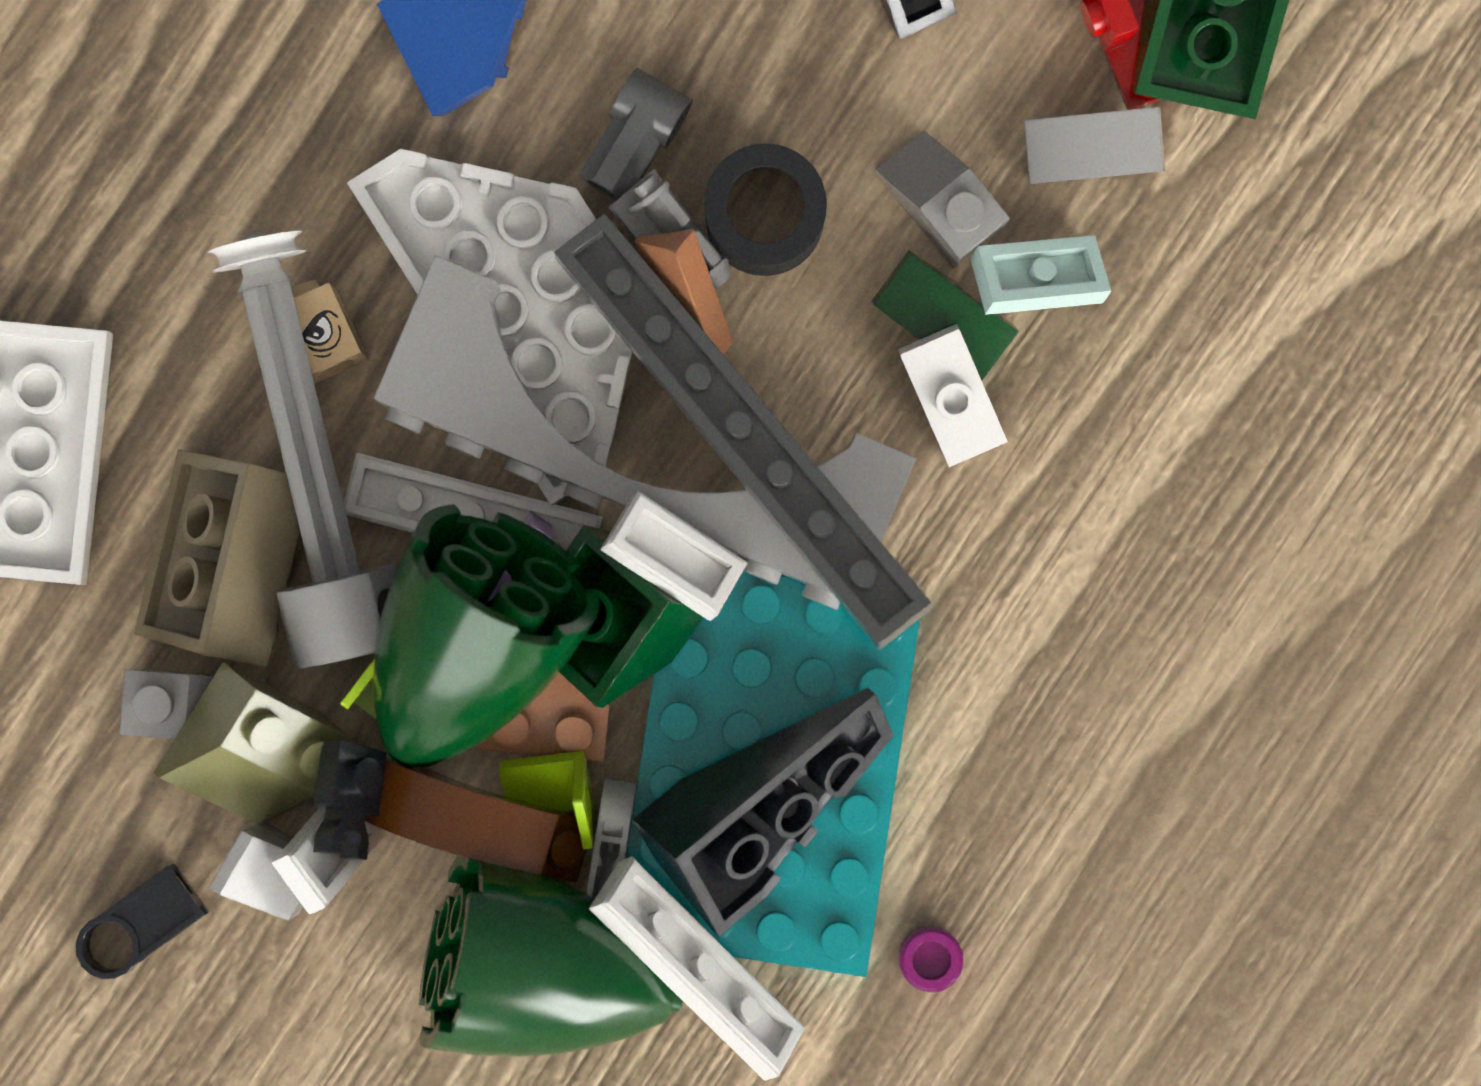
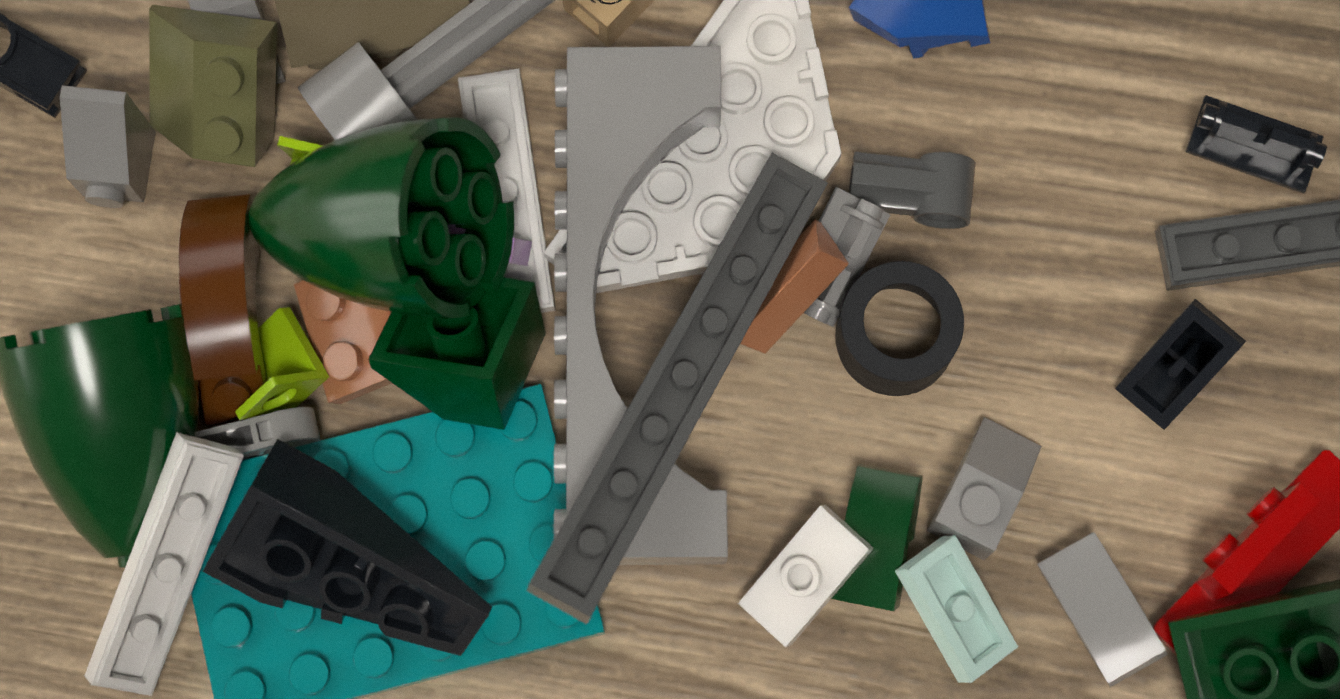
camera: 70 degrees right, 10 degrees down
white tile [272,807,383,915] -> none
black plate [313,739,387,860] -> none
white tile [600,491,747,621] -> none

